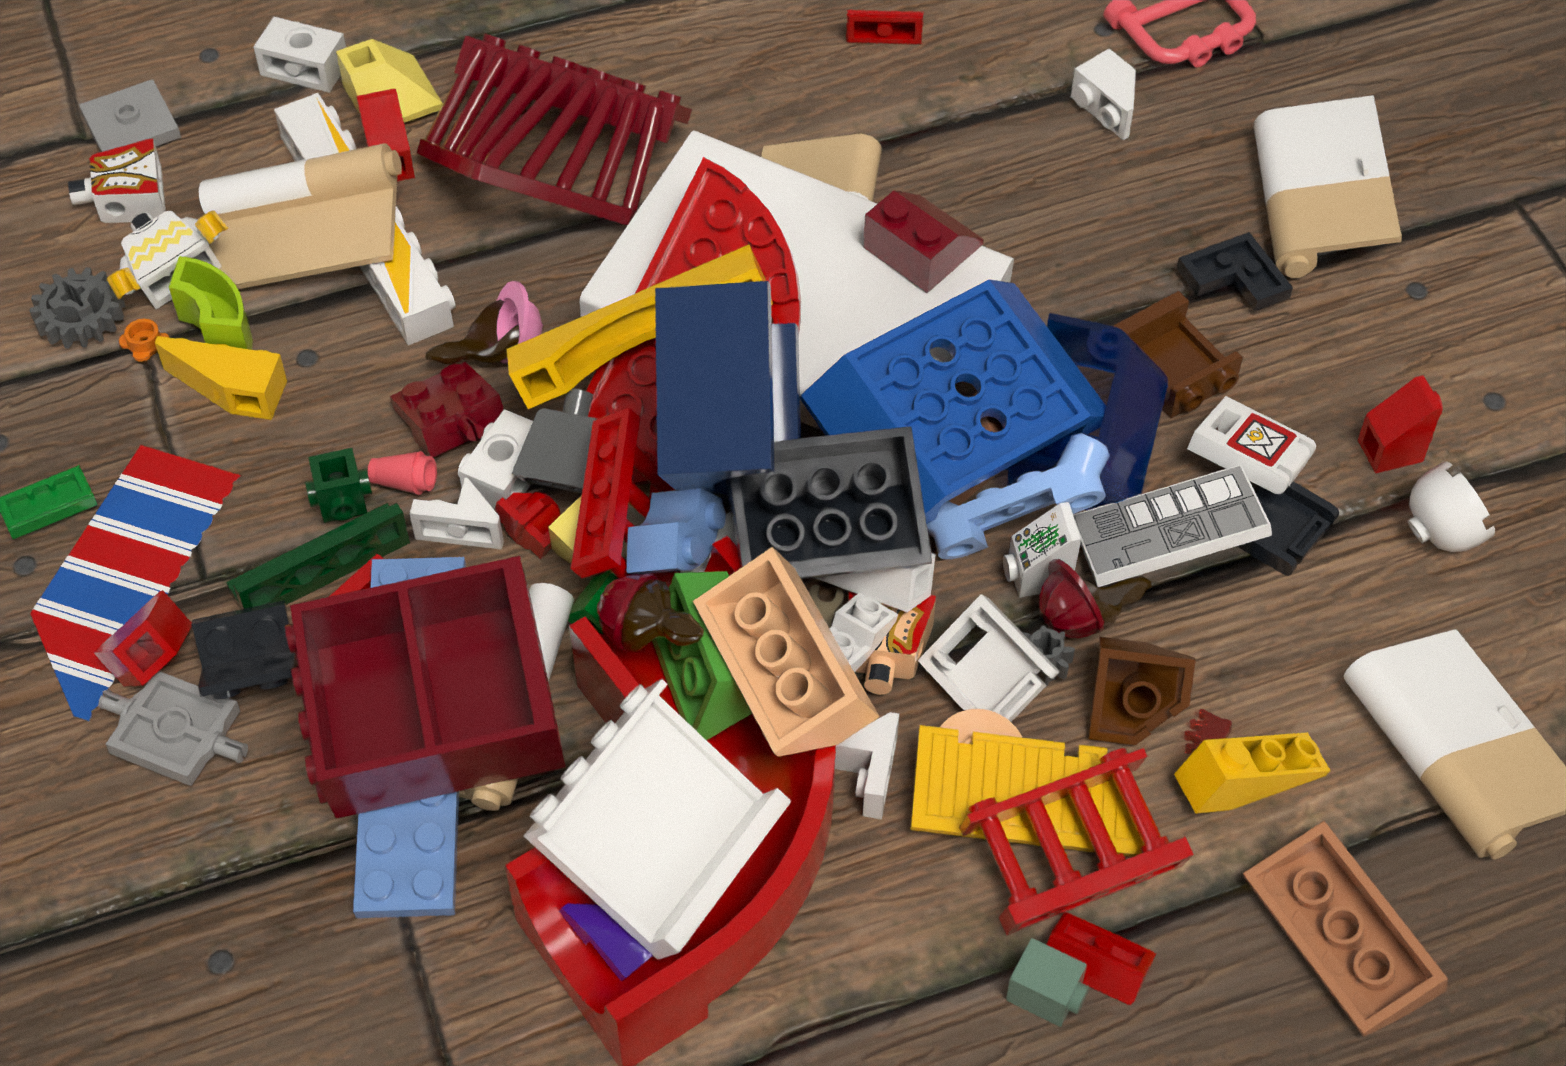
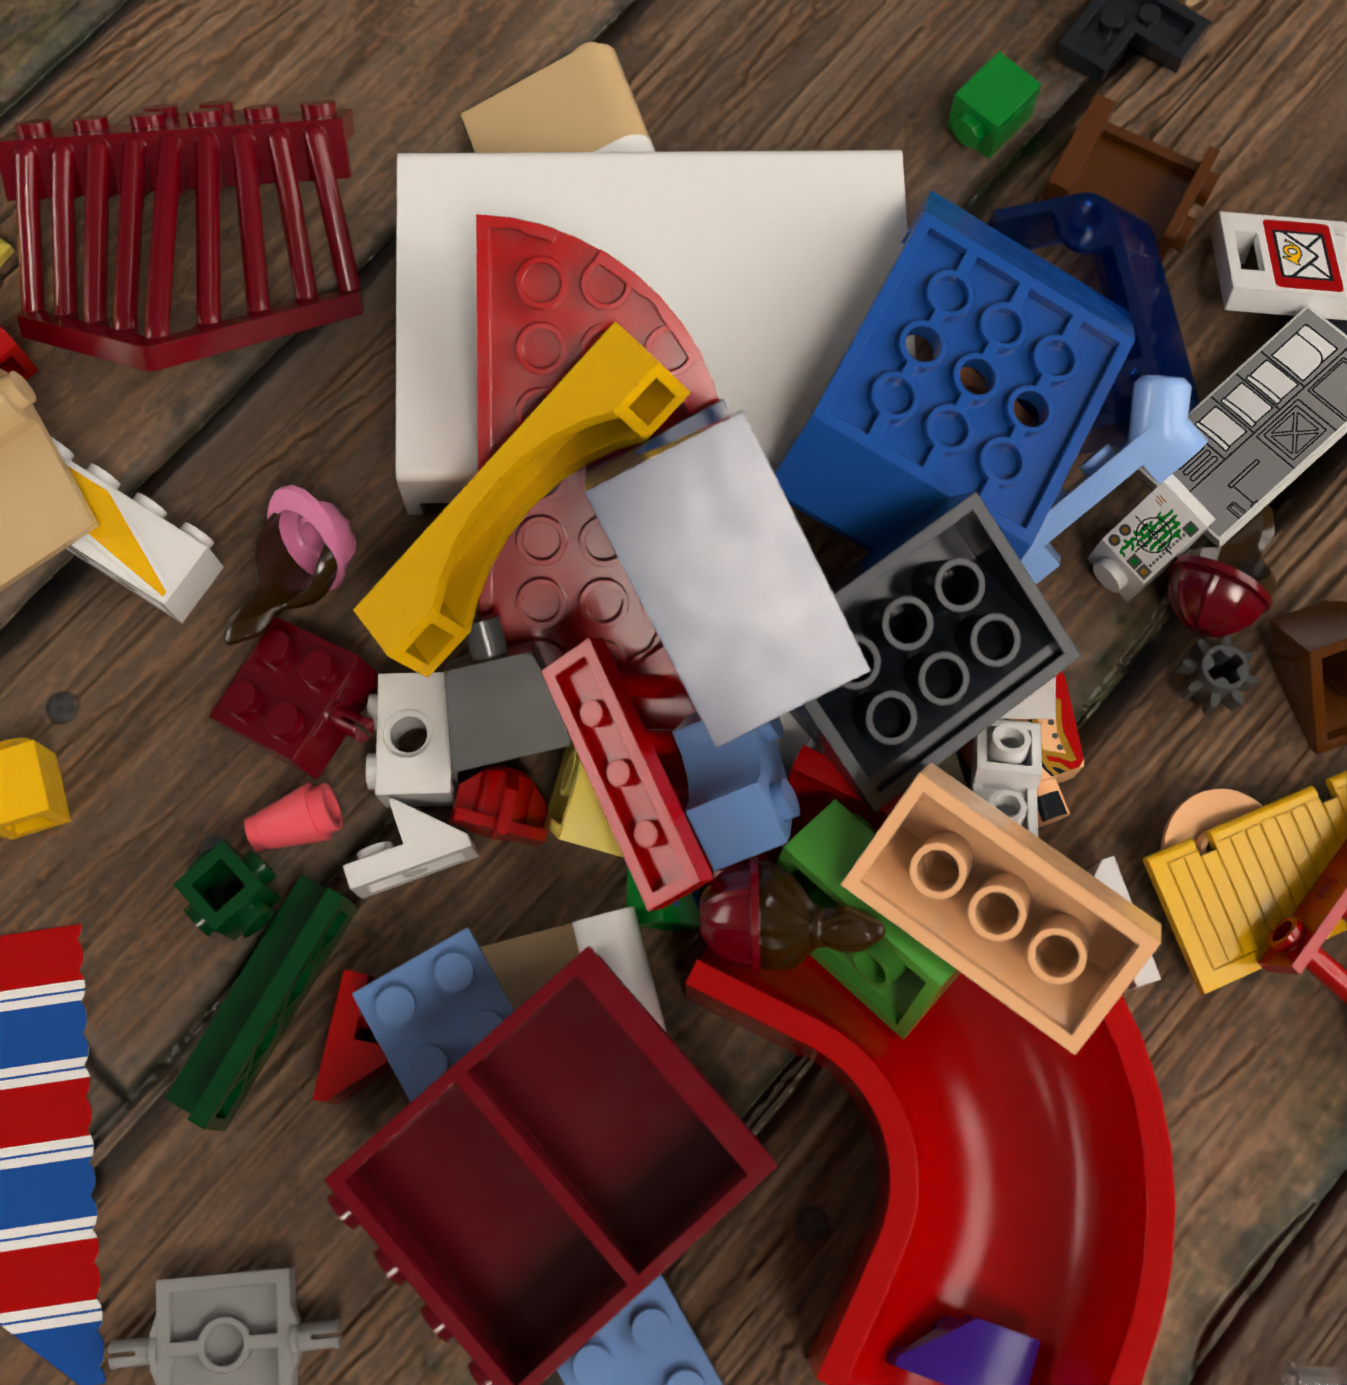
camera: 25 degrees left, 20 degrees up
red slope [93,590,192,687] -> none
black bracket [191,600,296,699] -> none
white panel [524,679,791,960] -> none
dark red slope [863,190,984,293] -> none
white container [918,594,1059,722] -> none
none -> green brick [947,51,1042,159]

